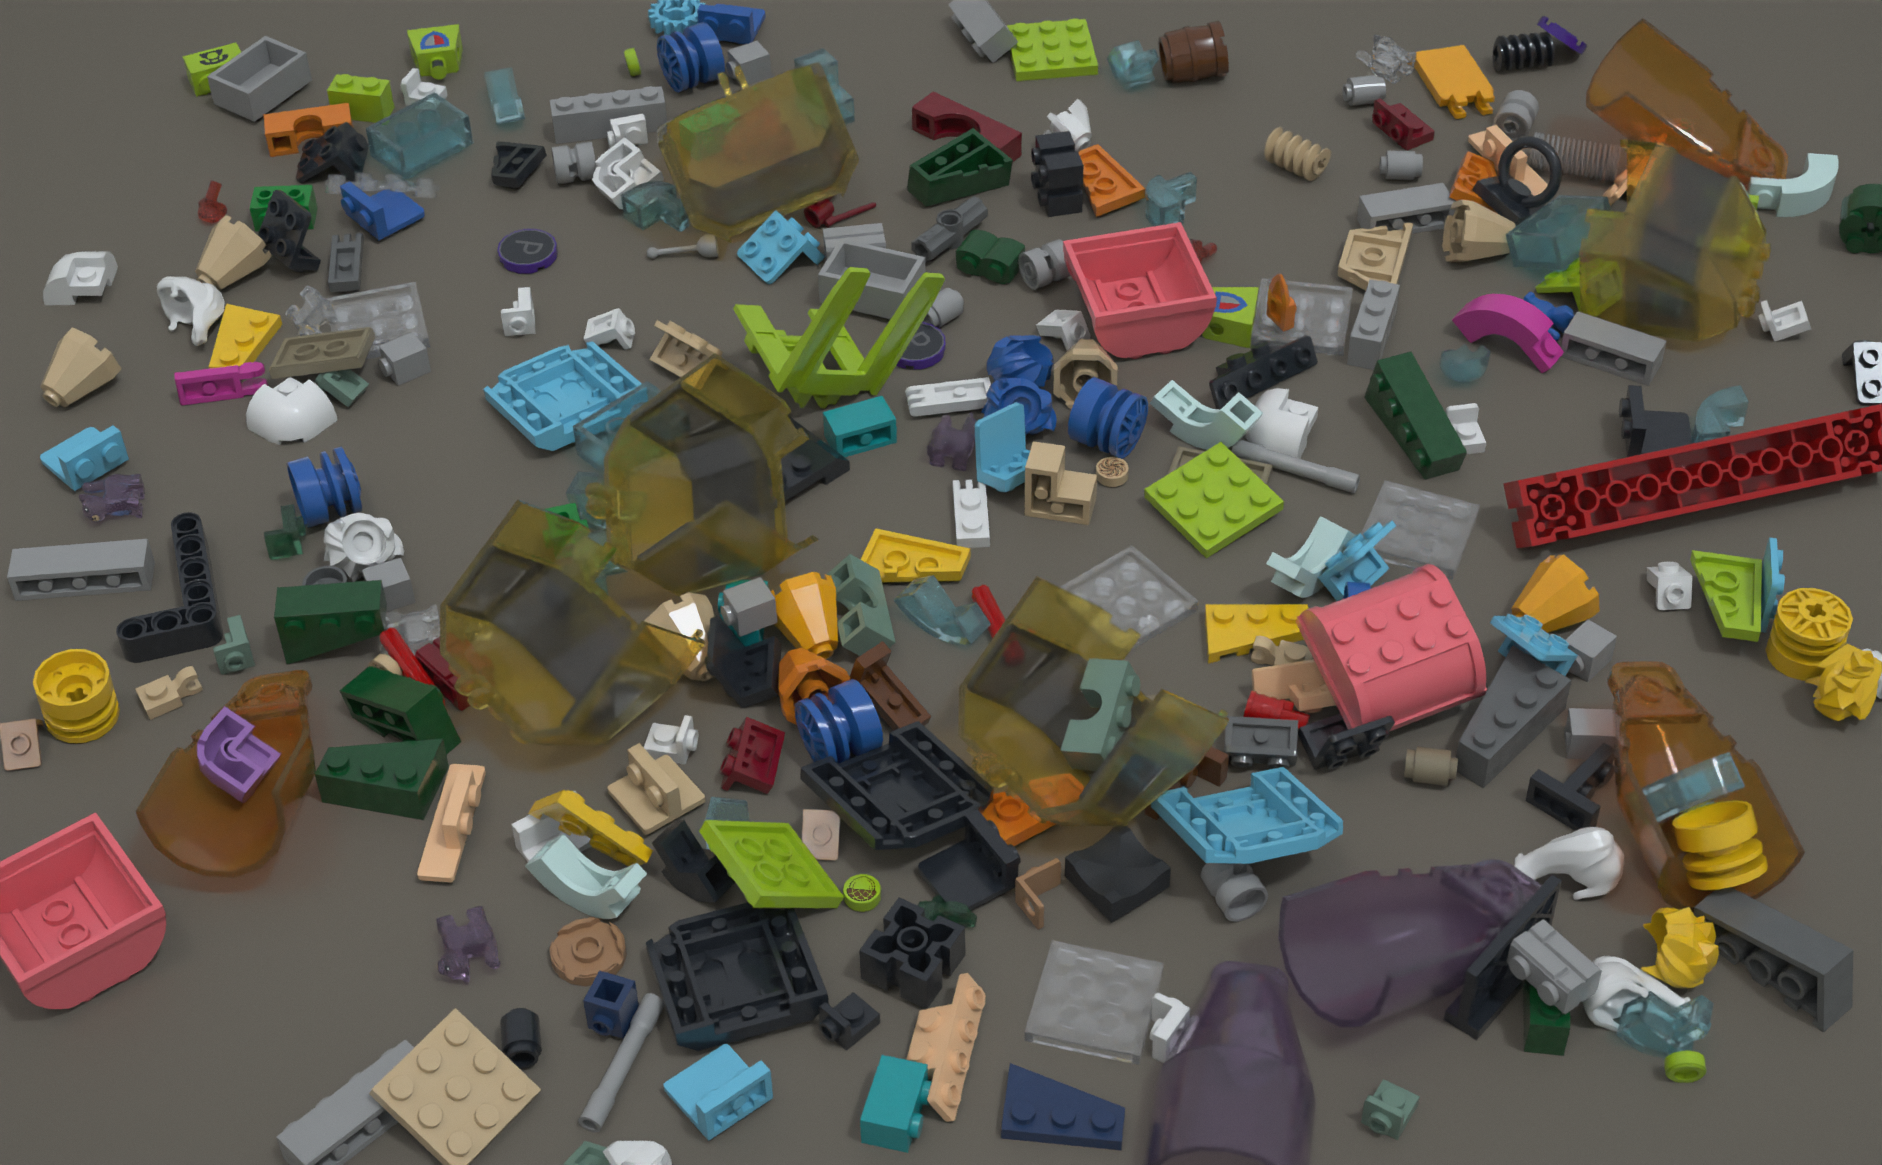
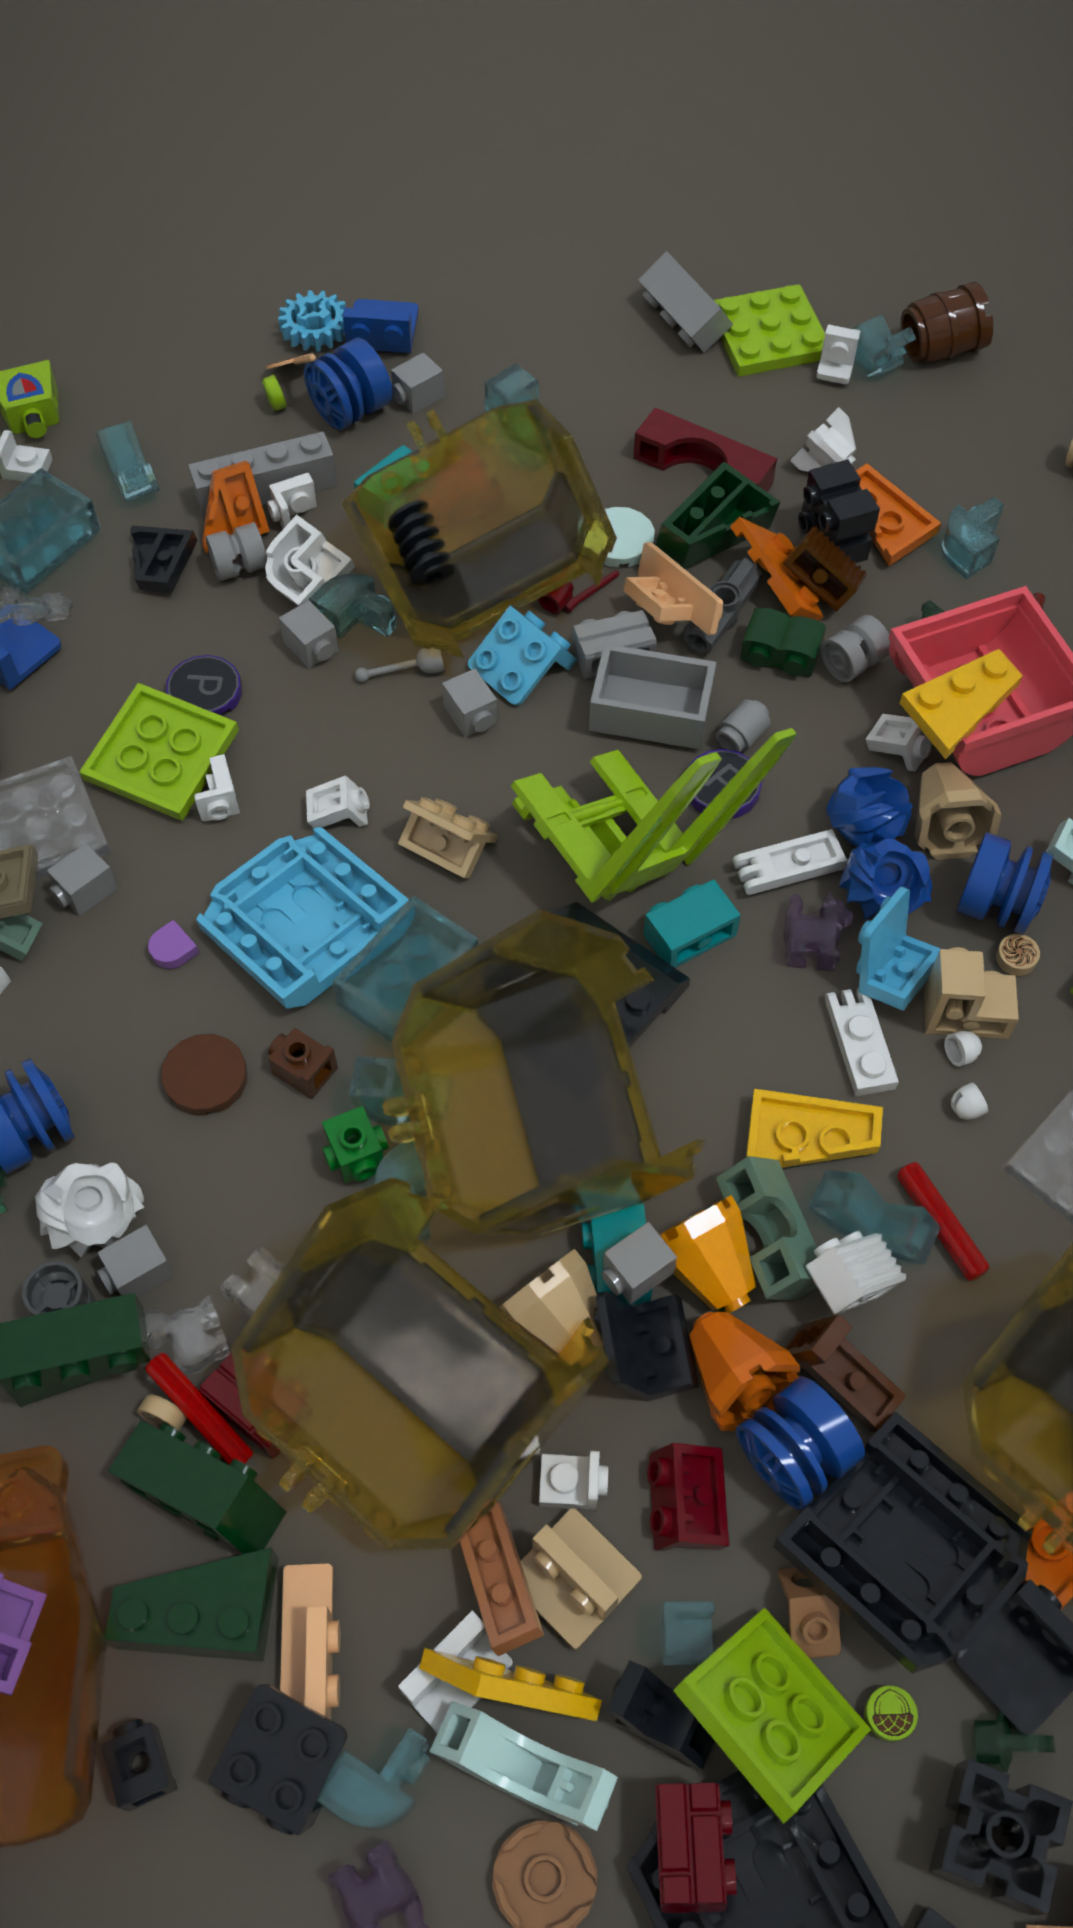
camera: 10 degrees left, 15 degrees up
none -> lime plate [79,683,239,821]
none -> black brick [100,1719,178,1812]
none -> medium lavender tile [148,920,199,969]
none -> reddish brown tile [161,1034,247,1116]
none -> orange wing [201,460,270,553]
none -> black bracket [208,1684,347,1836]
none -> light nougat piece [266,353,316,369]
none -> reddish brown brick [268,1027,338,1099]
none -> light grey brick [279,600,338,669]
none -> clear light blue brick [317,1727,431,1830]
none -> black piece [387,500,455,585]
none -> light grey brick [442,668,498,738]
none -> nougat plate [453,1497,544,1656]
none -> light aqua tile [585,507,655,568]
none -> light nougat bracket [623,542,723,635]
none -> dark red brick [655,1783,737,1913]
none -> orange wing [730,517,824,621]
none -> reddish brown brick [782,527,866,612]
none -> white brick [805,1231,906,1315]
none -> white bracket [816,325,861,384]
none -> yellow wing [900,649,1023,759]
none -> white hinge [944,1031,982,1067]
none -> white hinge [951,1082,988,1120]

